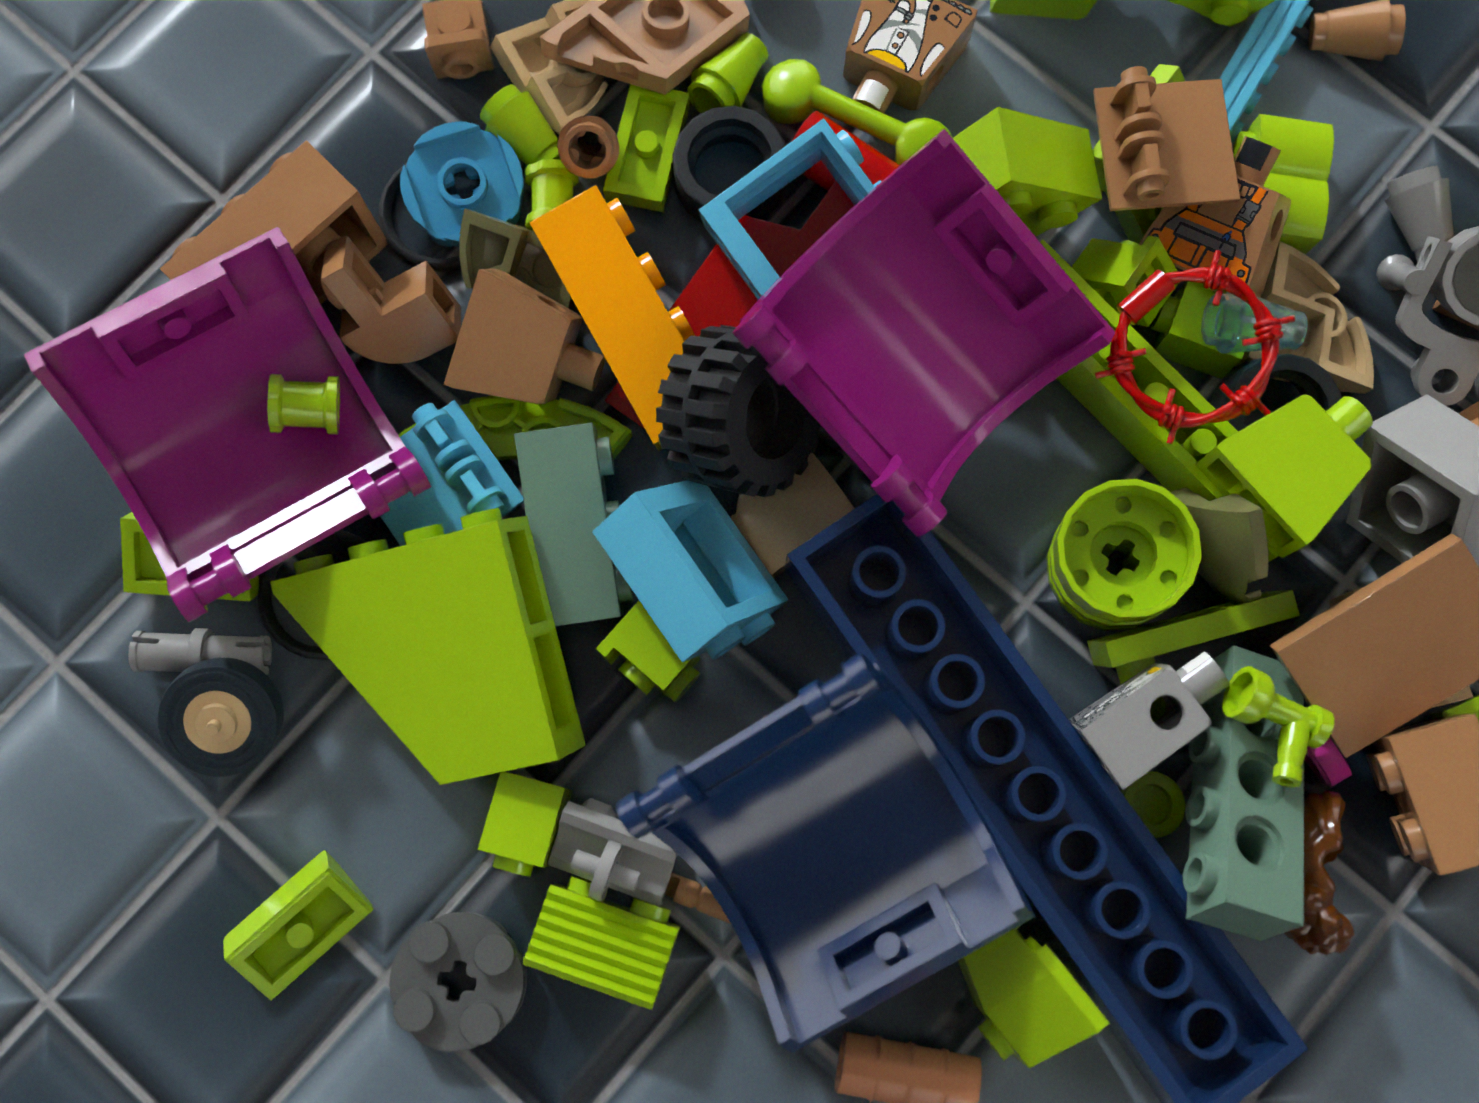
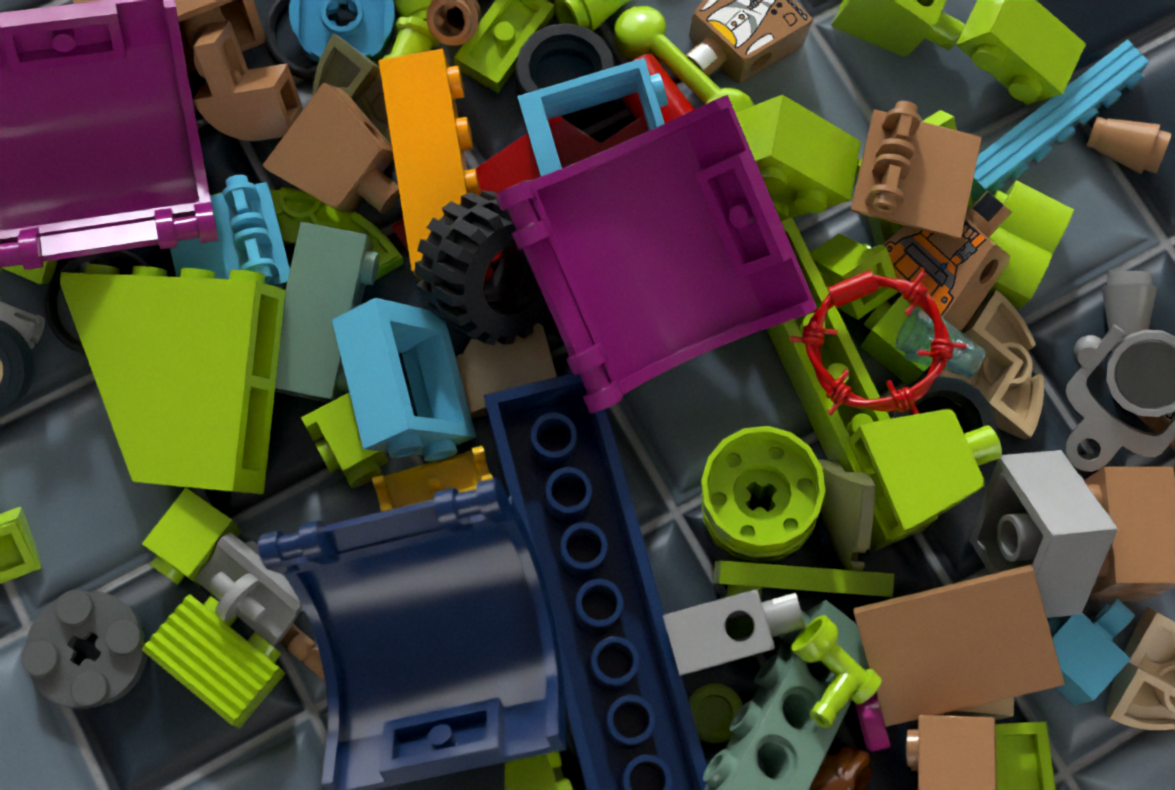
camera: 10 degrees right, 5 degrees down
lime bush [268,374,340,435] -> none
none -> yellow hinge [372,445,493,512]

